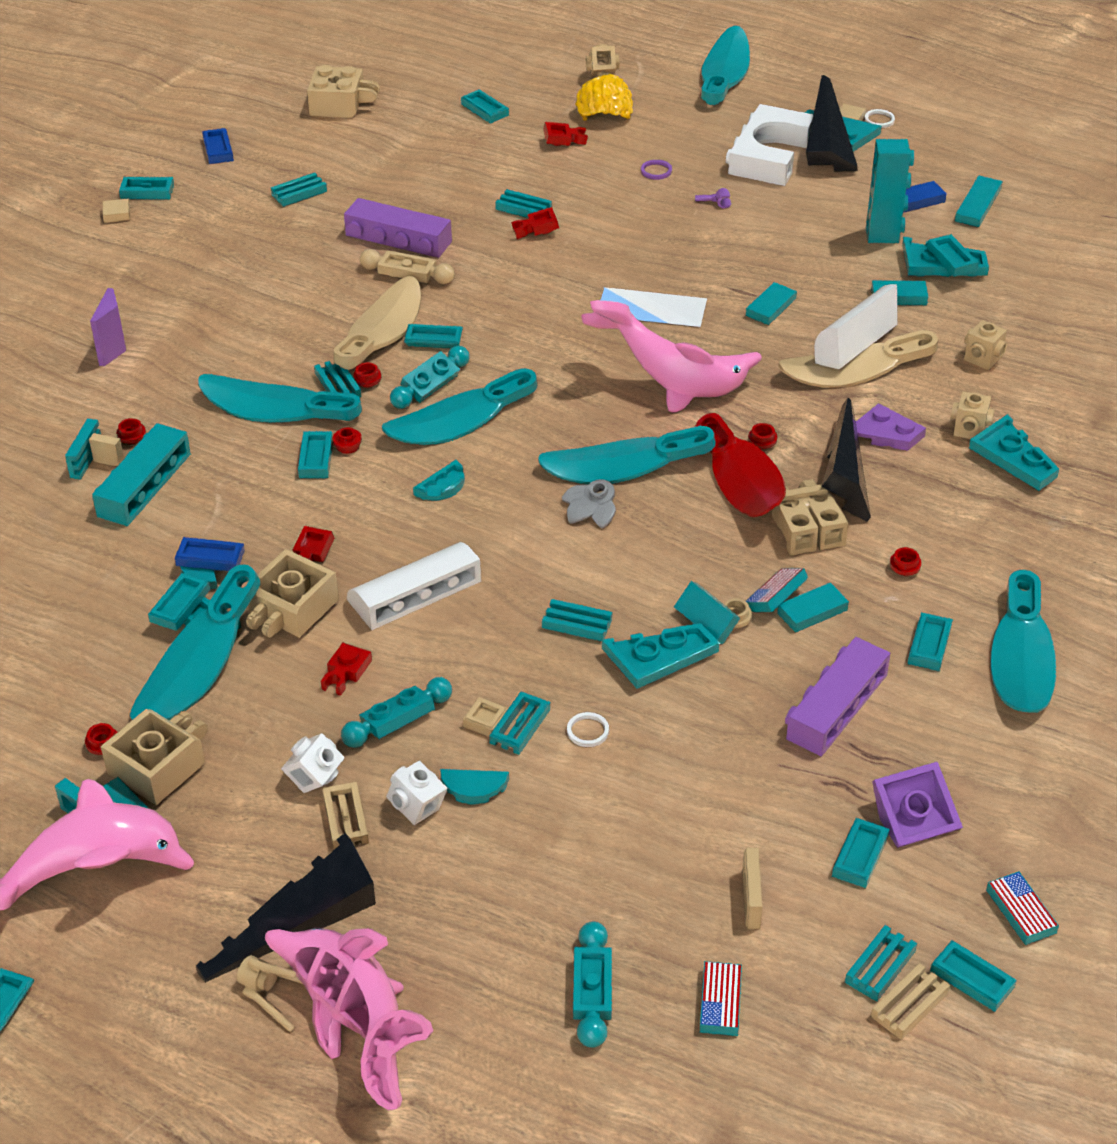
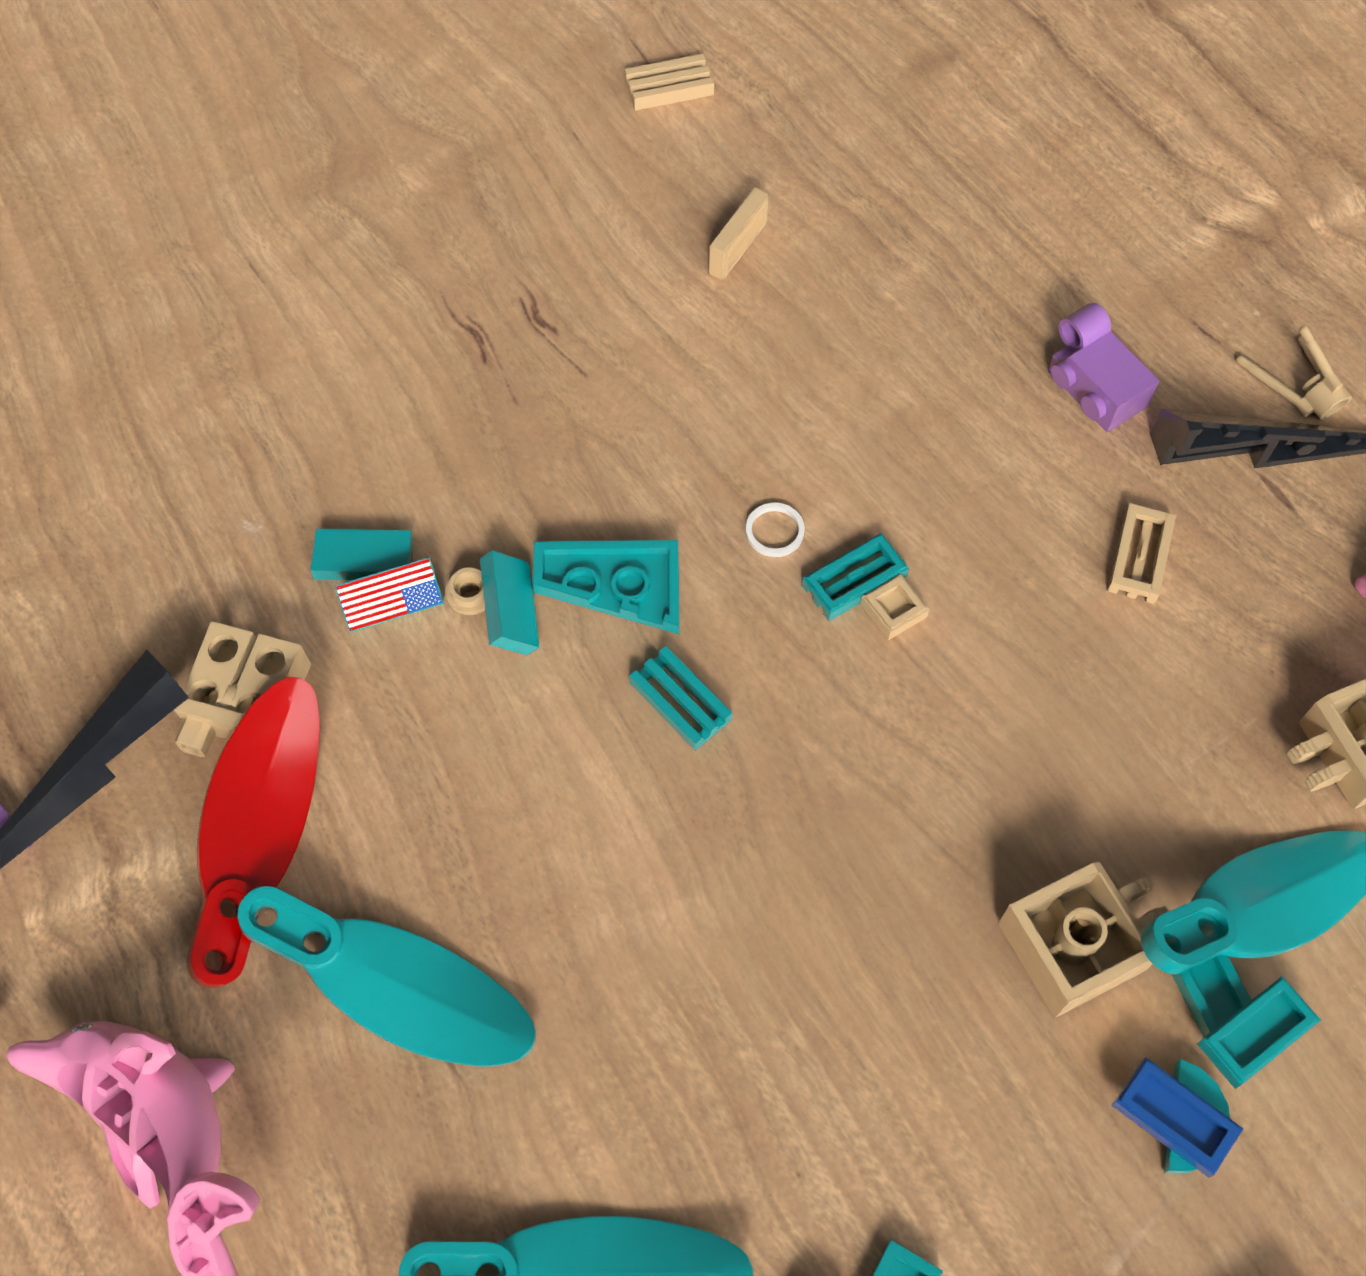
camera: 150 degrees left, 20 degrees up
bright pink animal [265,928,433,1110] -> none
white brick [281,733,345,793] -> none
red plate [292,526,335,563] -> none
red plate [321,642,372,696] -> none
teal plate [341,677,452,748] -> none
white brick [347,542,481,630] -> none
white brick [386,761,448,825] -> none
teal tile [413,460,465,501] -> none
teal tile [440,769,509,805] -> none
light grey plate [562,479,616,529] -> none
teal plate [573,921,612,1048] -> none
tile [699,961,742,1036] -> none
red plate [748,423,778,450] -> none
medium lavender brick [785,637,891,757] -> none
teal tile [832,818,890,888] -> none
teal tile [845,925,917,1002] -> none
medium lavender slope [872,761,963,848] -> none
red plate [890,547,922,576] -> none
teal tile [908,612,953,671] -> none
teal tile [930,940,1017,1012] -> none
tile [986,871,1059,945] -> none
teal plant [990,570,1056,713] -> none
none -> medium lavender hinge [1048,302,1160,433]

